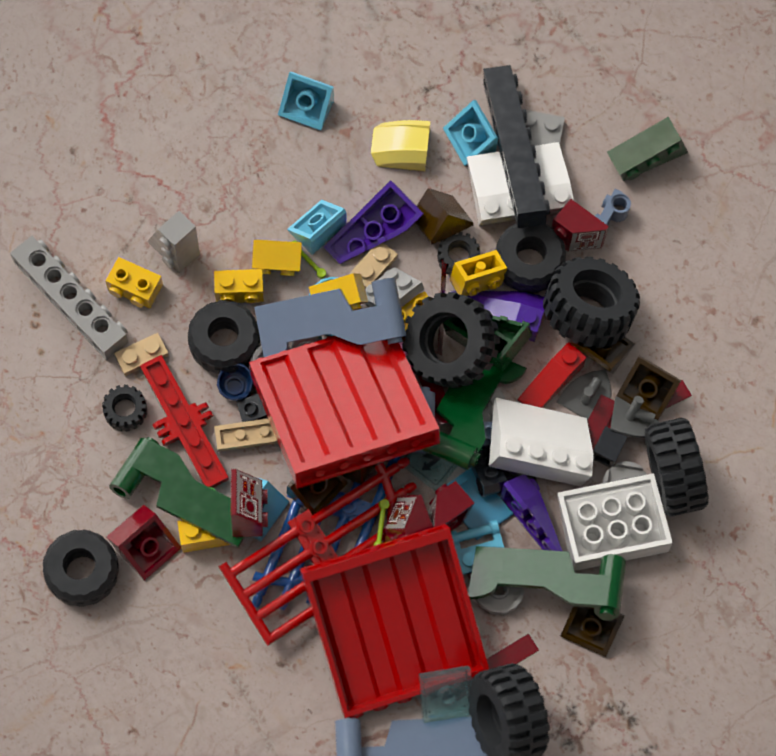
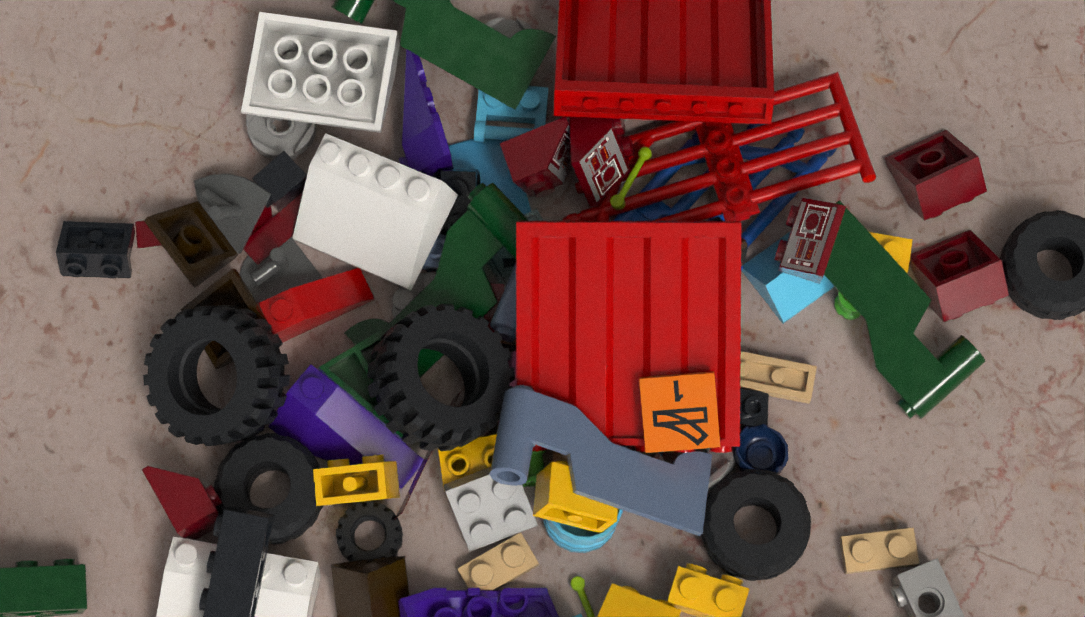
camera: 155 degrees left, 5 degrees up
black tyre [102,384,147,432] -> none
red hinge [140,355,229,488] -> none
sand blue plate [595,189,631,225] -> none
black tyre [645,417,709,517] -> none
none -> black bracket [56,221,135,279]
none -> orange tile [639,371,720,453]
none -> dark red slope [884,130,987,221]

